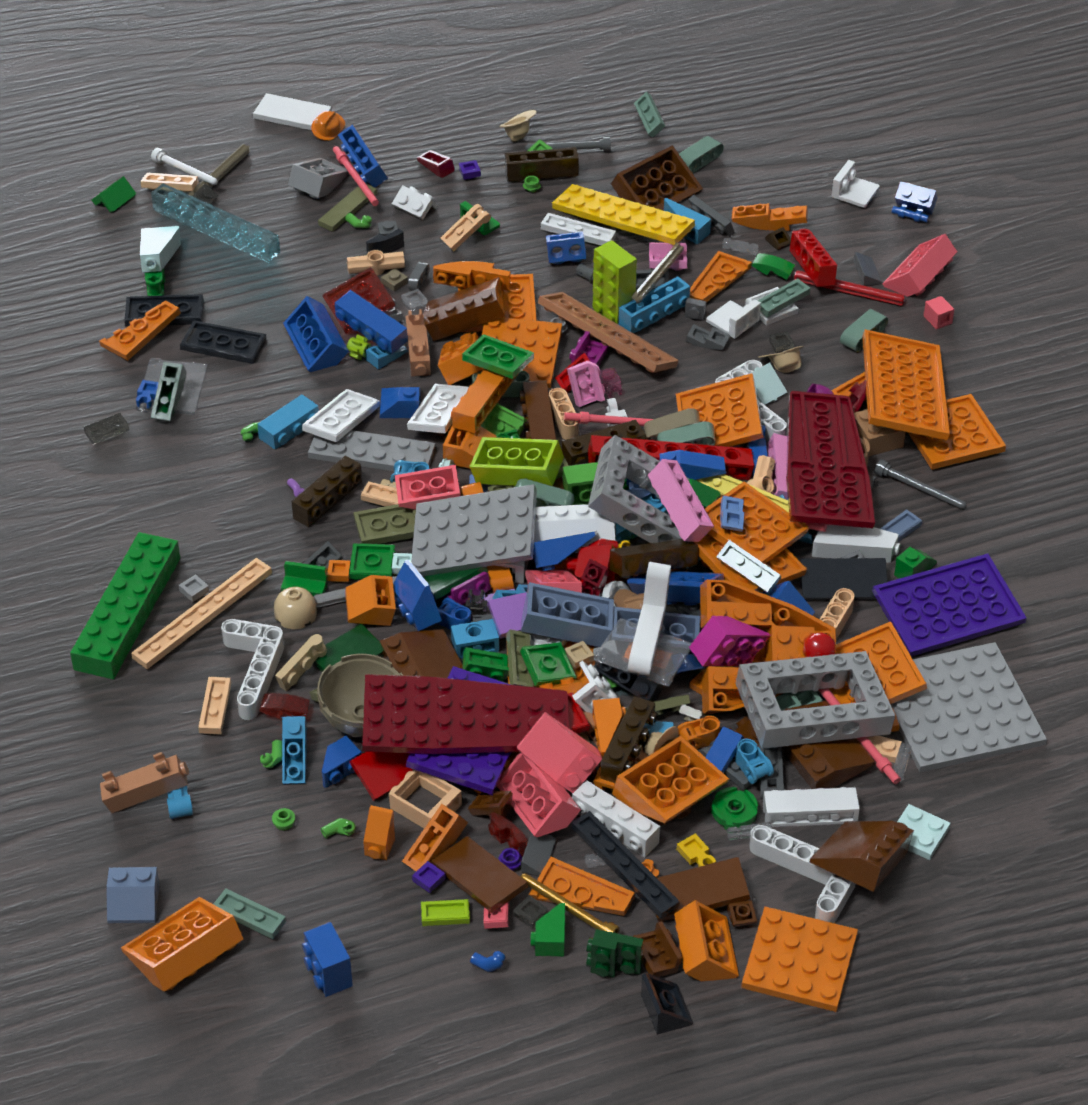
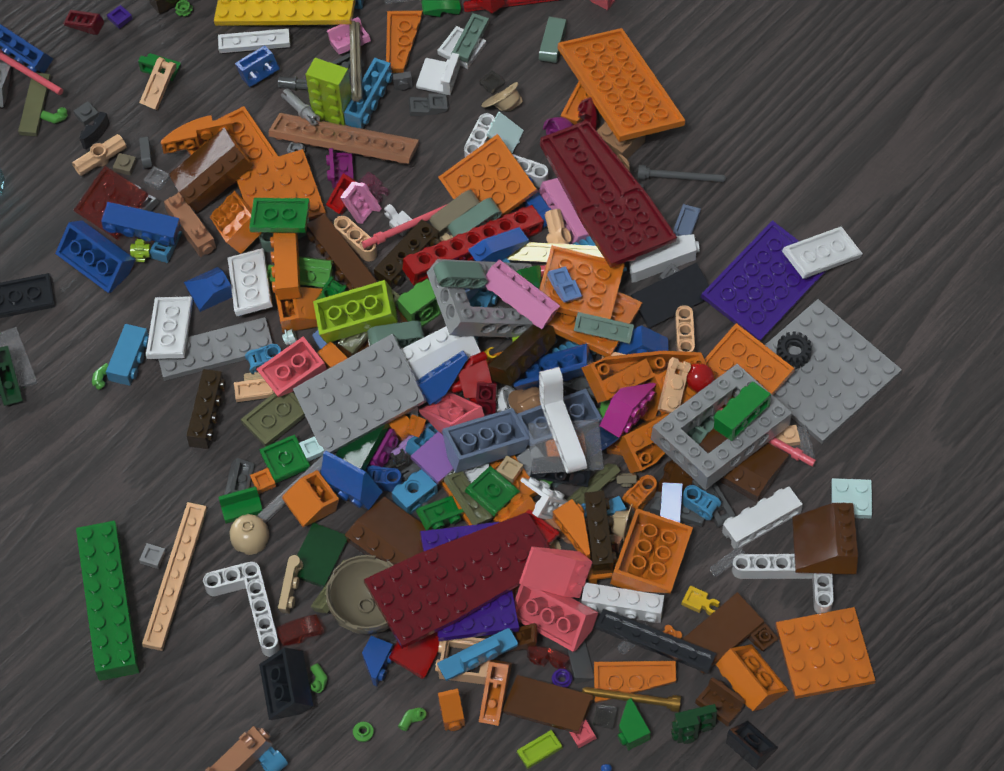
camera: 25 degrees left, 15 degrees up
light nougat plate [198,677,231,734] -> none
dark azure slope [282,716,307,784] -> none
medium lavender piece [287,478,304,497] -> none
white bracket [392,185,437,220] -> none
dark purple plate [412,861,446,893] -> none
green plate [712,787,758,831] -> none
green slope [894,547,937,579] -> none
orange plate [908,394,1006,470] -> none
none -> black slope [259,647,313,720]
none -> light grey pin [281,89,320,126]
none -> orange plate [405,414,426,438]
none -> sand green beam [433,261,488,288]
none -> dark azure bracket [437,628,518,681]
none -> light nougat plate [657,357,691,414]
none -> green brick [713,381,771,441]
none -> black tyre [776,331,812,369]
none -> white tile [782,227,863,279]

